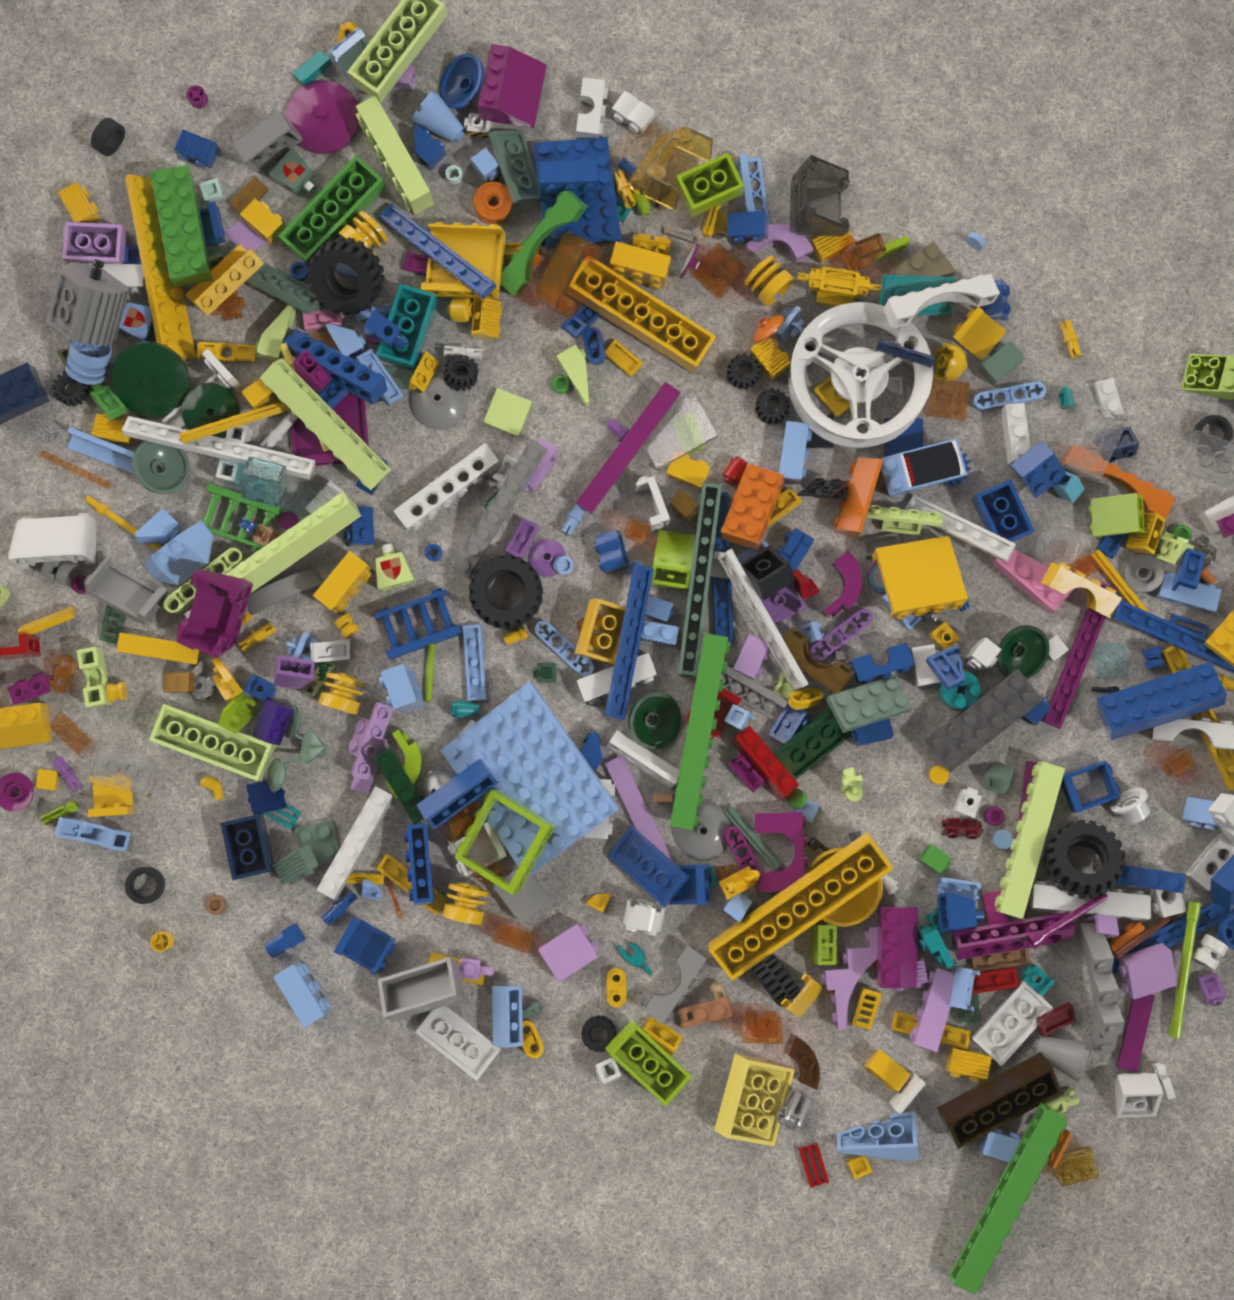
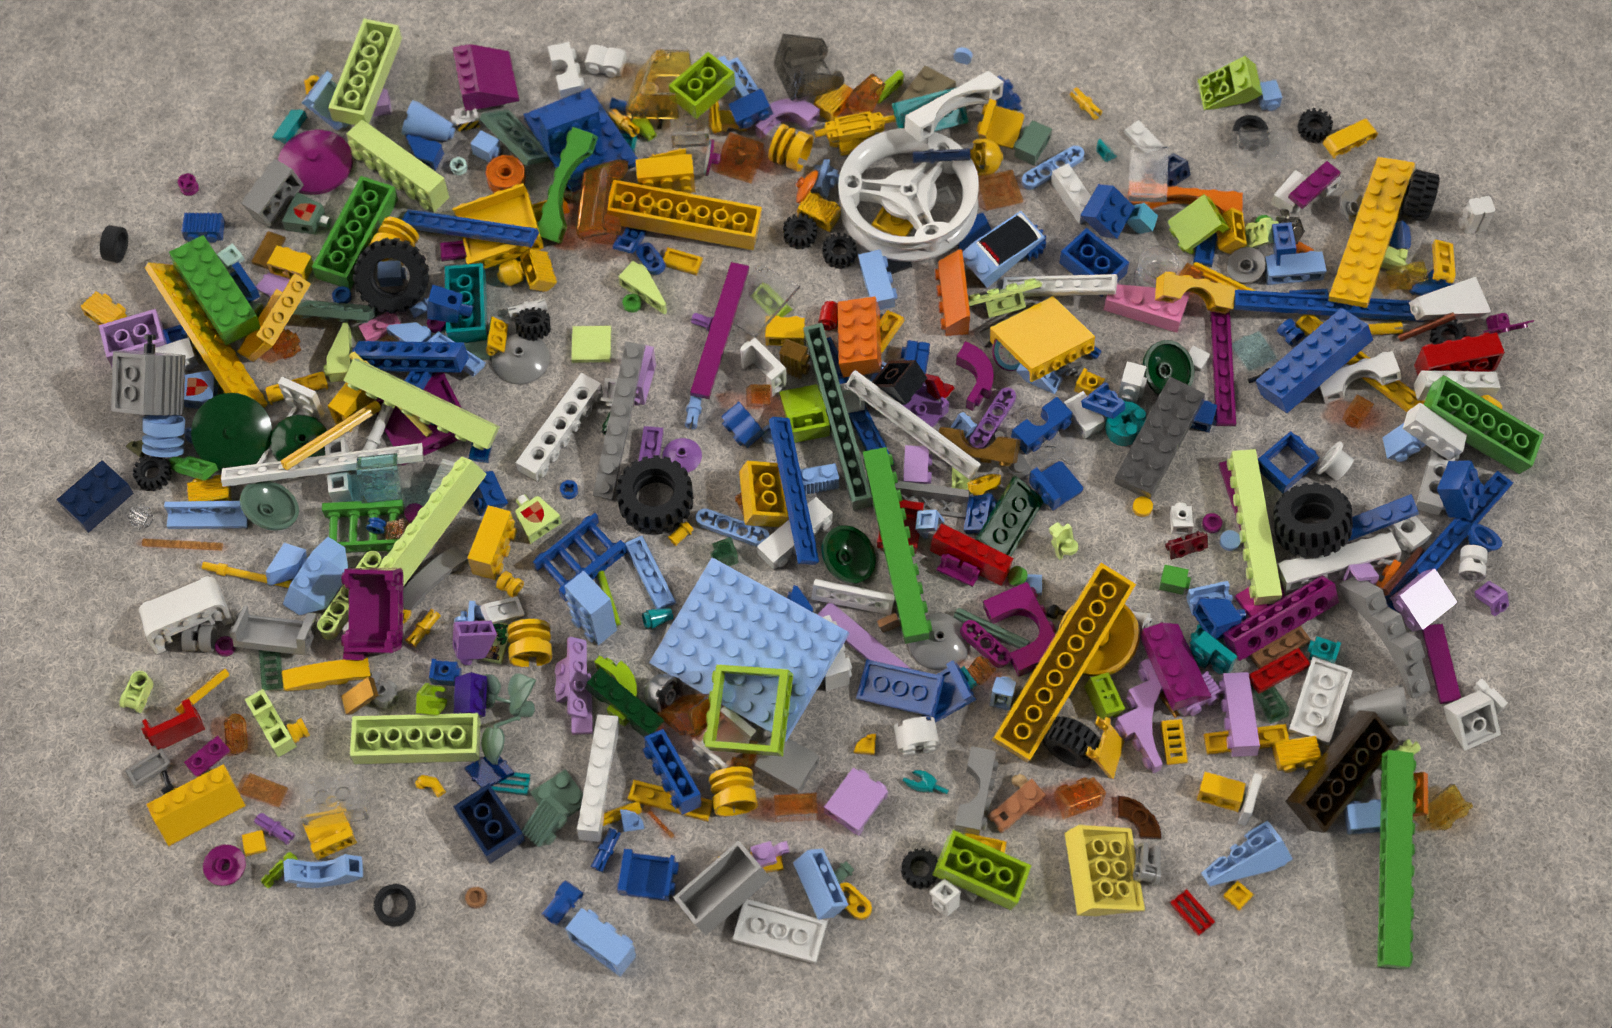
camera: 20 degrees left, 20 degrees down
yellow wheel [150,931,174,952] -> none
yellow bracket [211,658,243,702] -> none
magenta slope [293,350,332,393] -> none
blue brick [416,759,498,830] -> none
blue dish [439,53,484,110] -> none
light blue tile [553,556,574,575] -> none
yellow plate [607,968,626,1008] -> none
medium blue brick [645,596,675,624] -> none
yellow hinge [719,866,760,900] -> none
black hinge [797,478,849,499] -> none
sand green plate [826,675,912,733] -> none
light blue hinge [950,967,980,1011] -> none
sand green panel [985,762,1014,795] -> none
magenta piece [1026,894,1108,949] -> none
dark red tile [1036,1002,1076,1037] -> none
lime piece [1169,900,1201,1038] -> none

